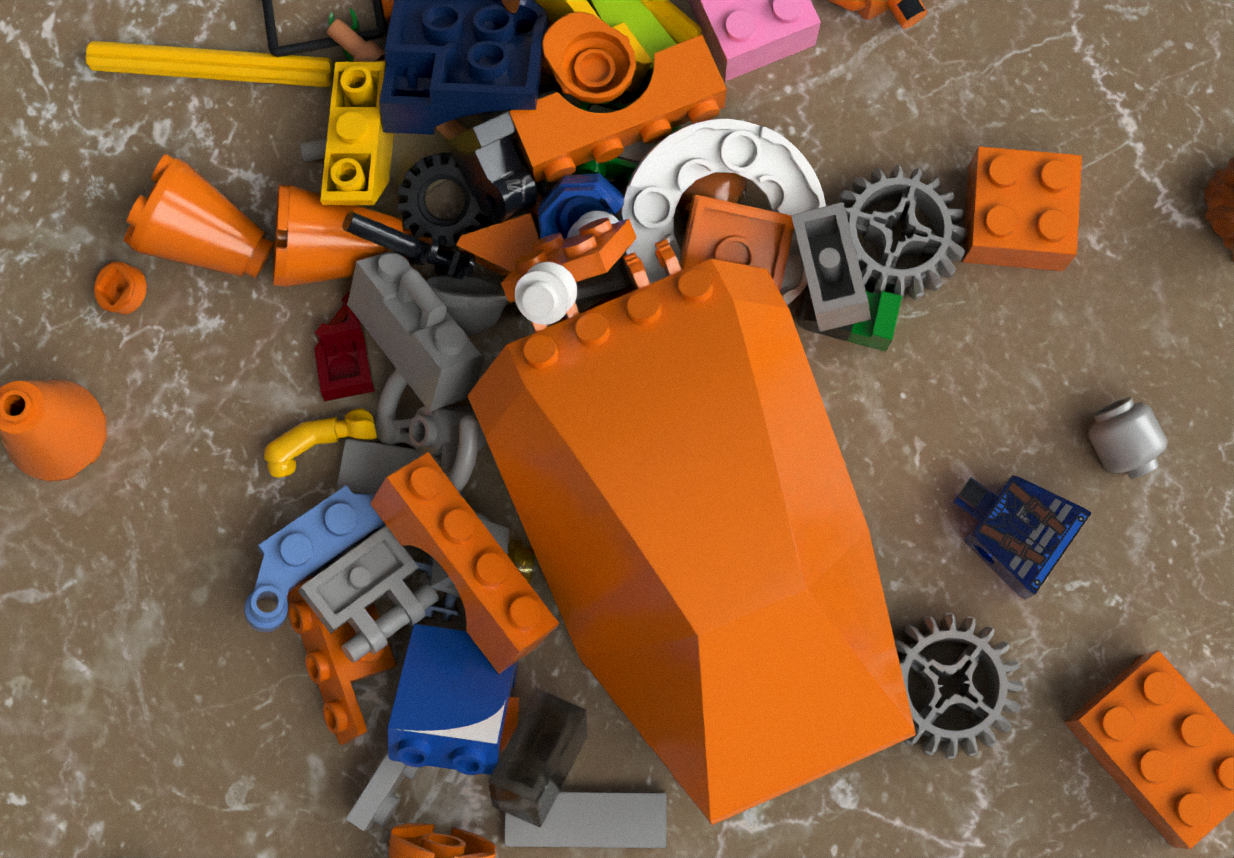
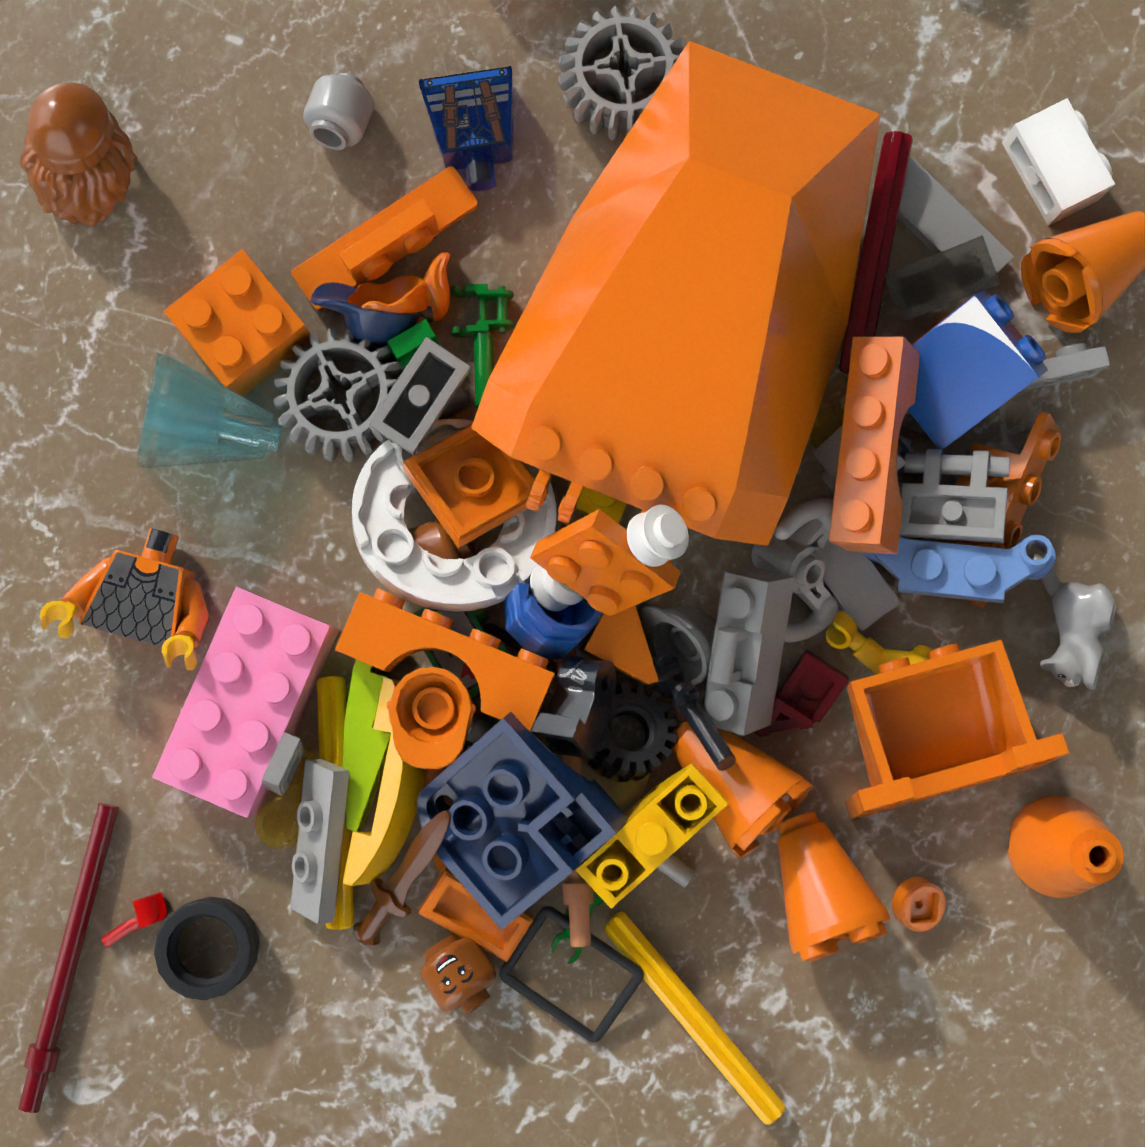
camera: 135 degrees left, 5 degrees up
none -> clear light blue slope [137,353,281,468]
none -> orange bracket [291,166,478,312]
none -> hair [310,252,450,347]
none -> green piece [450,284,515,408]
none -> dark red axle [839,131,913,374]
none -> orange windscreen [845,640,1069,821]
none -> light grey animal [1029,553,1117,691]

